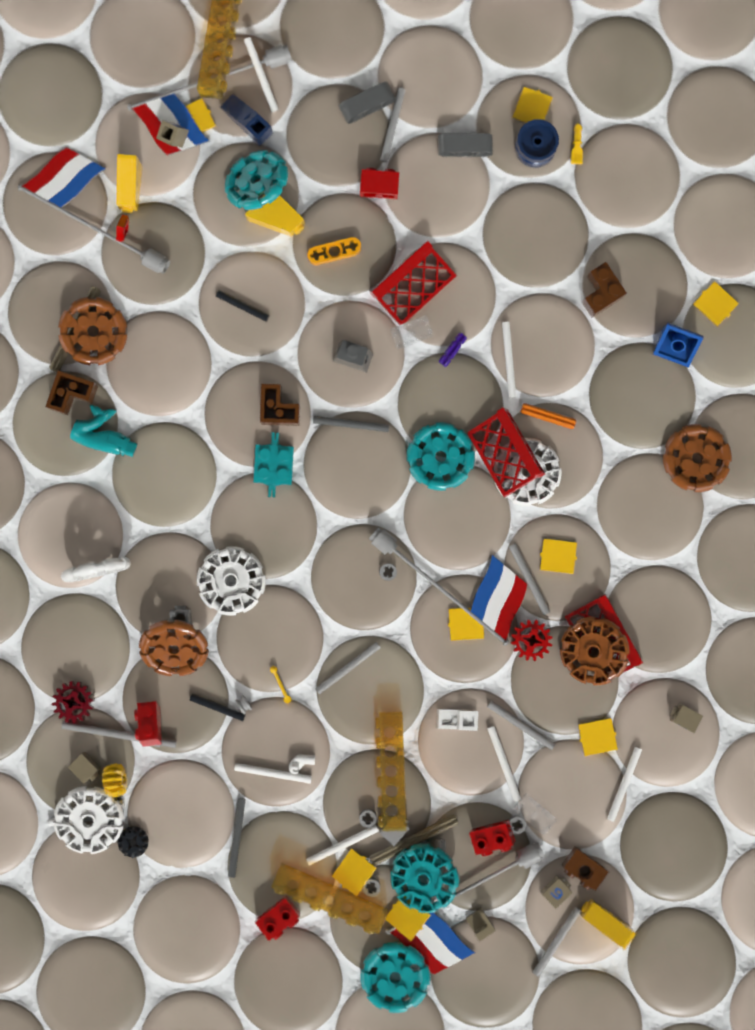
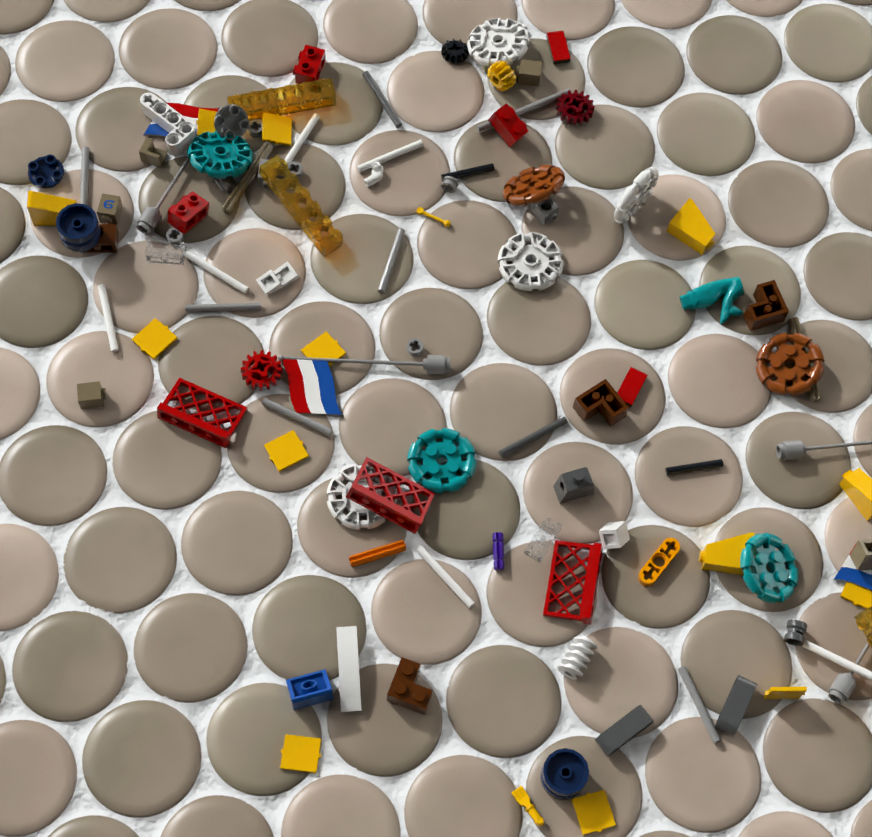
camera: 140 degrees right, 20 degrees down
red tile [116,215,129,242] -> none
dark blue slope [220,94,273,147] -> none
teal plate [253,432,294,498] -> none
red brick [360,167,400,200] -> none
teal plate [360,942,431,1013] -> none
dark orange plate [560,617,630,686] -> none
dark orange plate [663,424,732,493] -> none
none -> dark blue dish [28,154,64,189]
none -> dark blue wheel [56,203,101,252]
none -> white beam [140,93,196,156]
none -> light grey dish [214,104,250,141]
none -> white slope [336,626,362,712]
none -> red tile [546,31,571,65]
none -> white piece [558,635,598,680]
none -> white panel [599,521,630,549]
none -> red tile [617,367,648,408]
none -> yellow slope [666,198,715,255]
none -> yellow piece [763,687,807,699]
none -> dark grey wheel [784,620,807,646]

